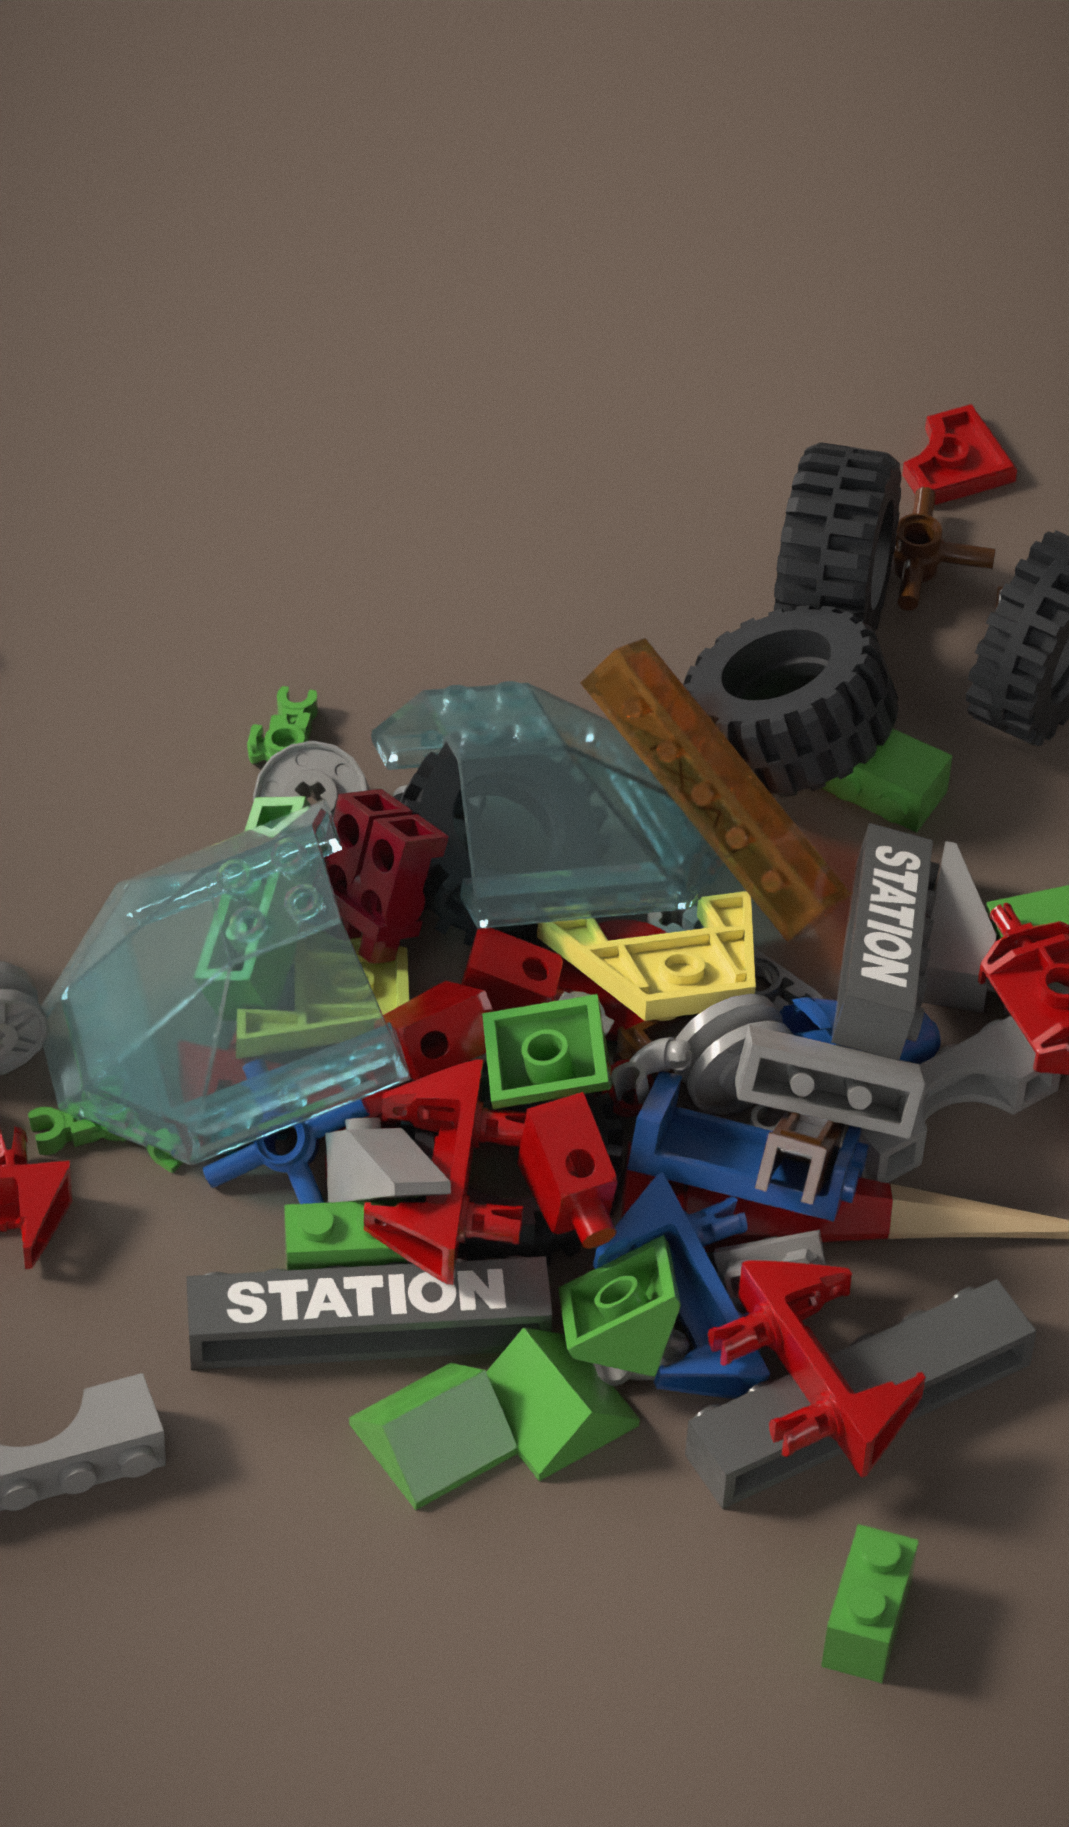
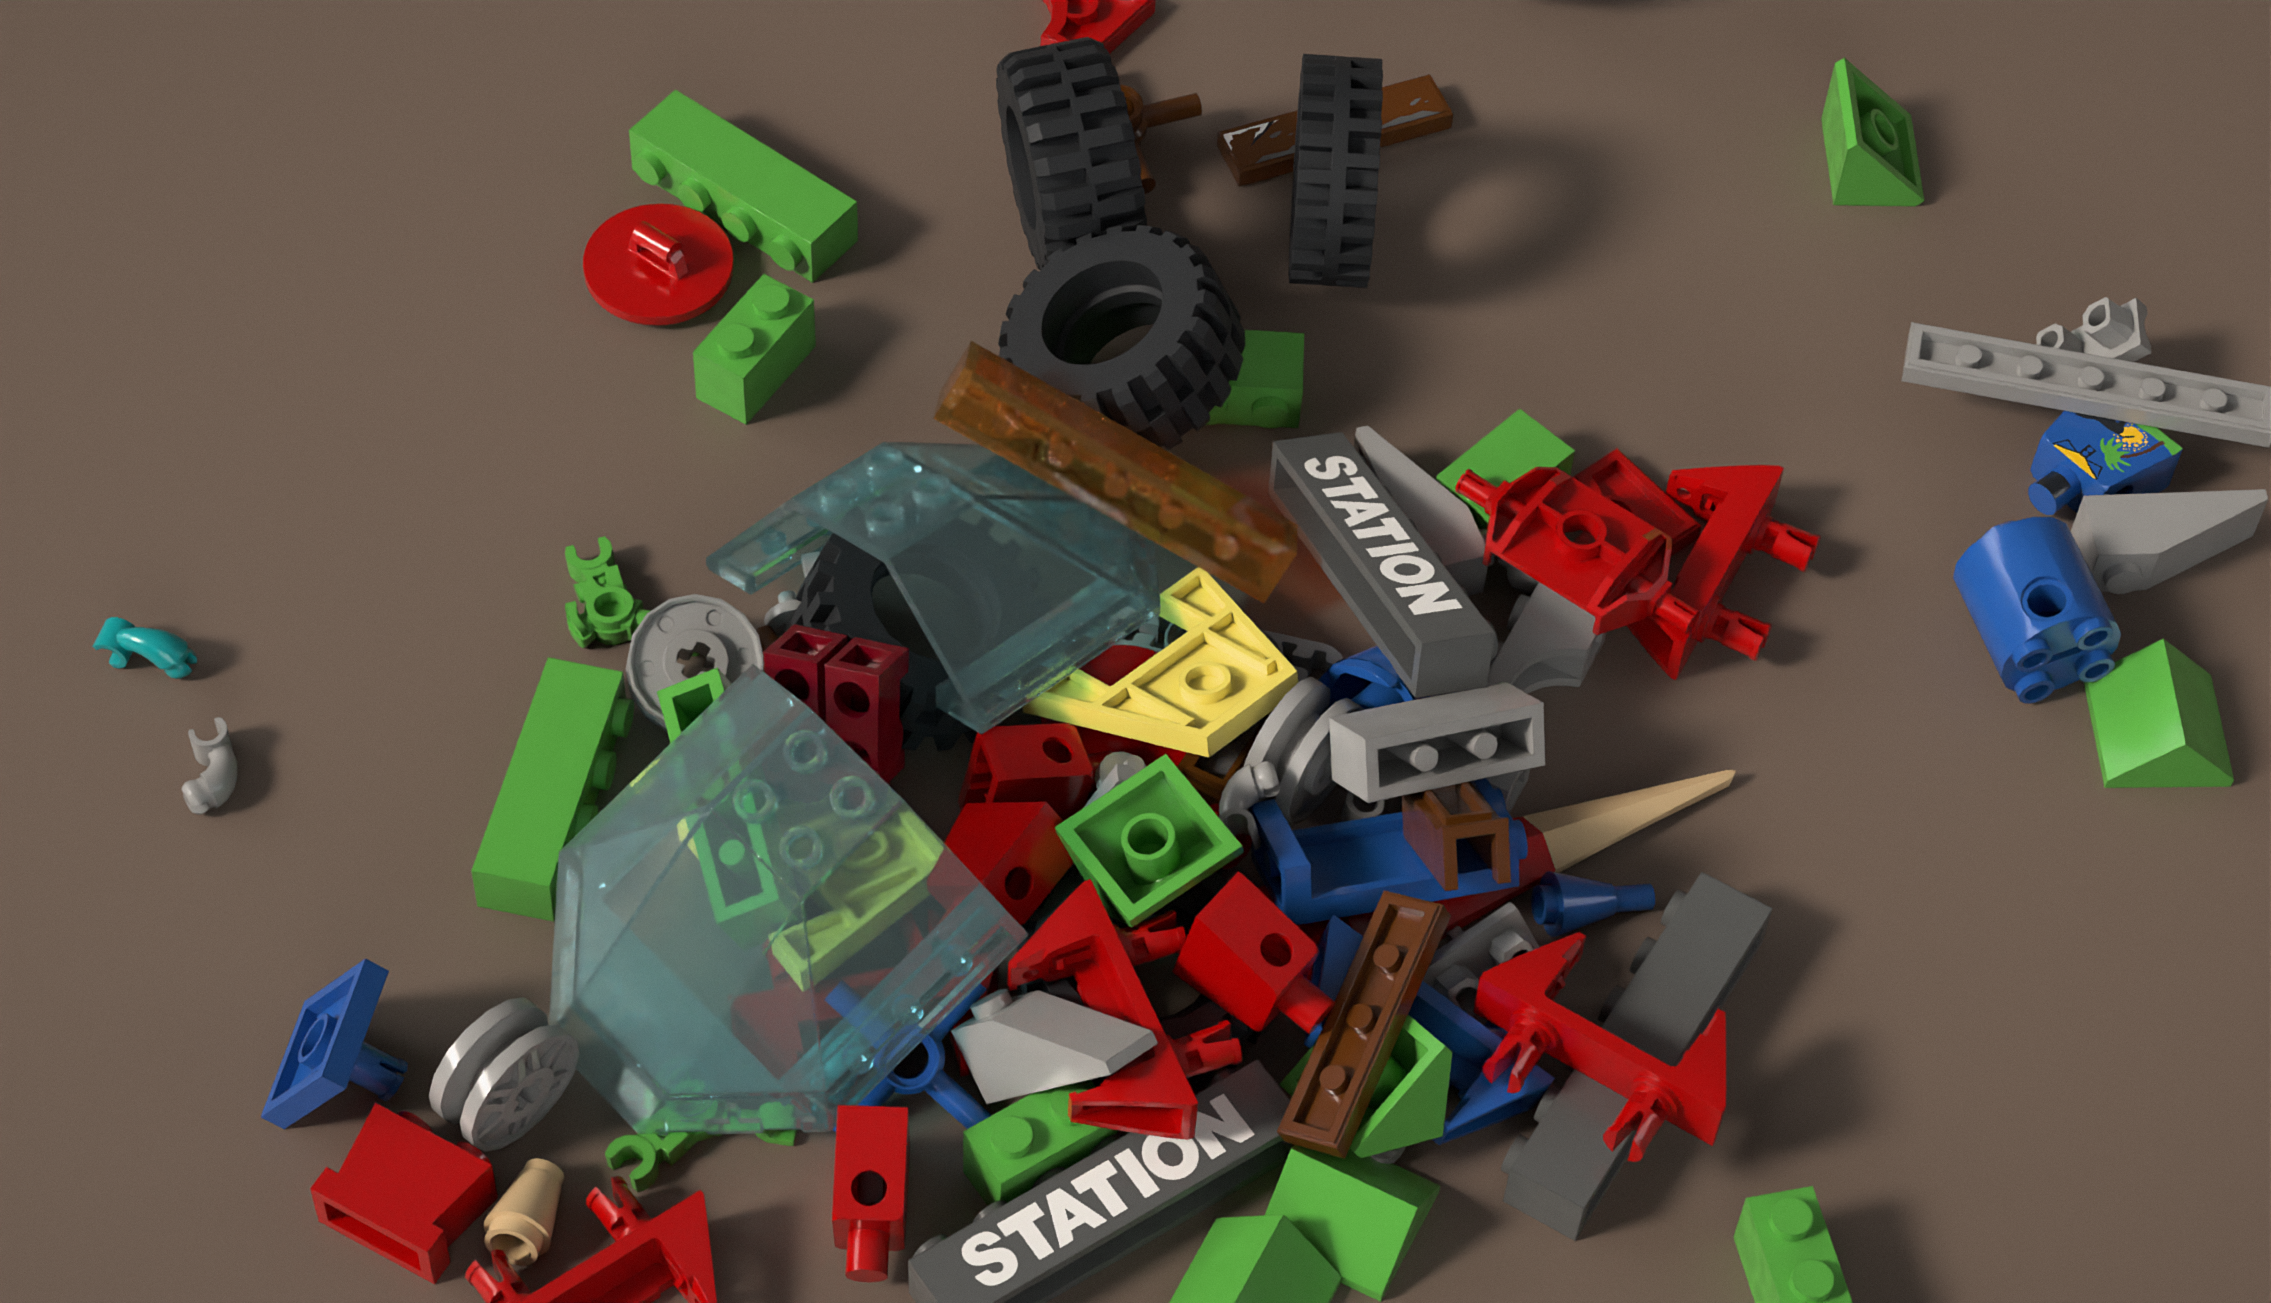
camera: 30 degrees left, 5 degrees up
none -> bright green brick [471,657,634,922]
none -> red shield [583,203,734,325]
none -> bright green brick [629,89,858,283]
none -> bright green brick [693,274,816,425]
none -> red torso [832,1105,910,1283]
none -> reddish brown tile [1277,890,1451,1159]
none -> blue cone [1531,871,1655,937]

